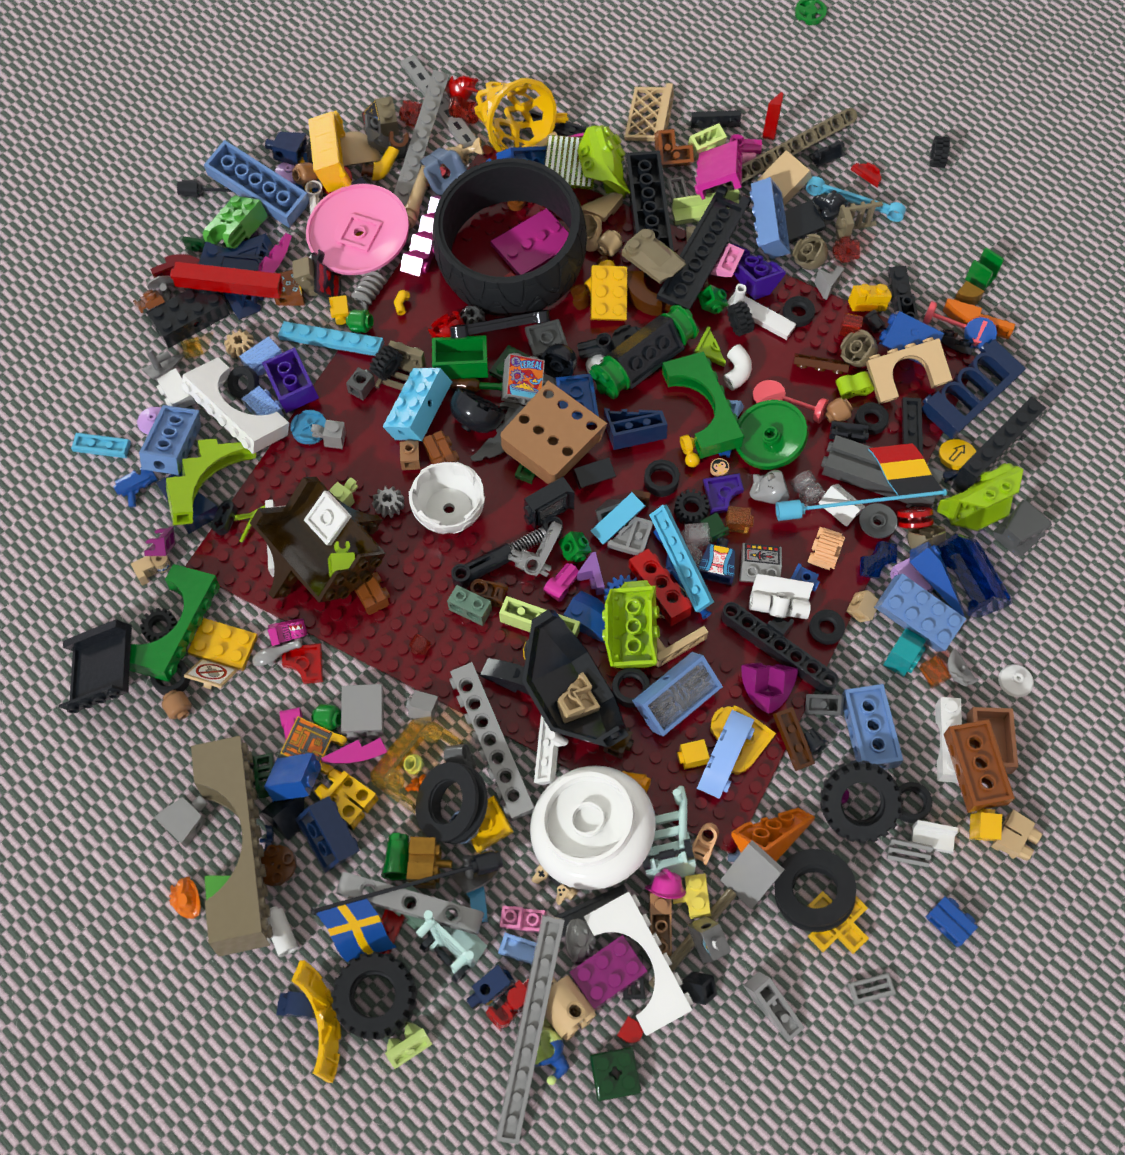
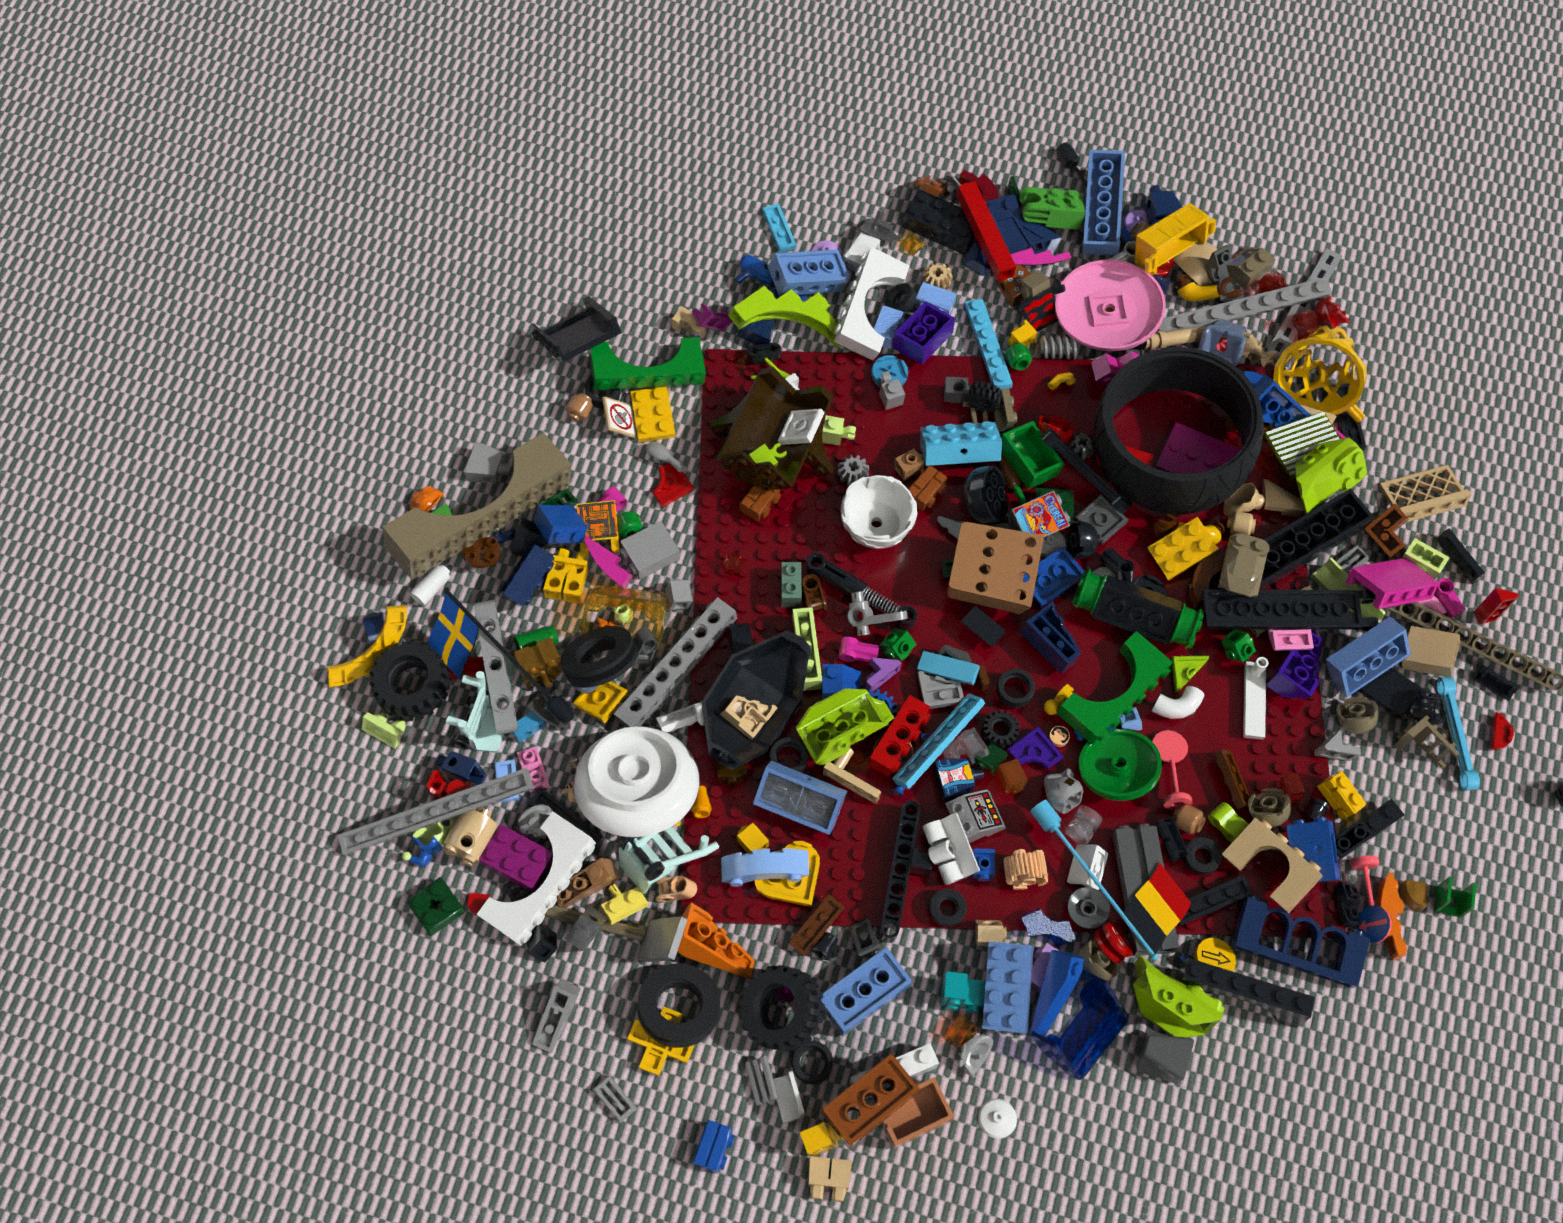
camera: 60 degrees right, 0 degrees up
black tyre [140,608,178,643] -> none
dark pink leg [268,619,307,646] -> none
black window [523,477,575,530] -> none
dark pink piece [644,868,686,899] -> none
black tyre [727,301,754,336] -> none
magenta brick [741,663,798,713] -> none
black tyre [783,296,815,327] -> none
clear red brick [832,237,860,263] -> none

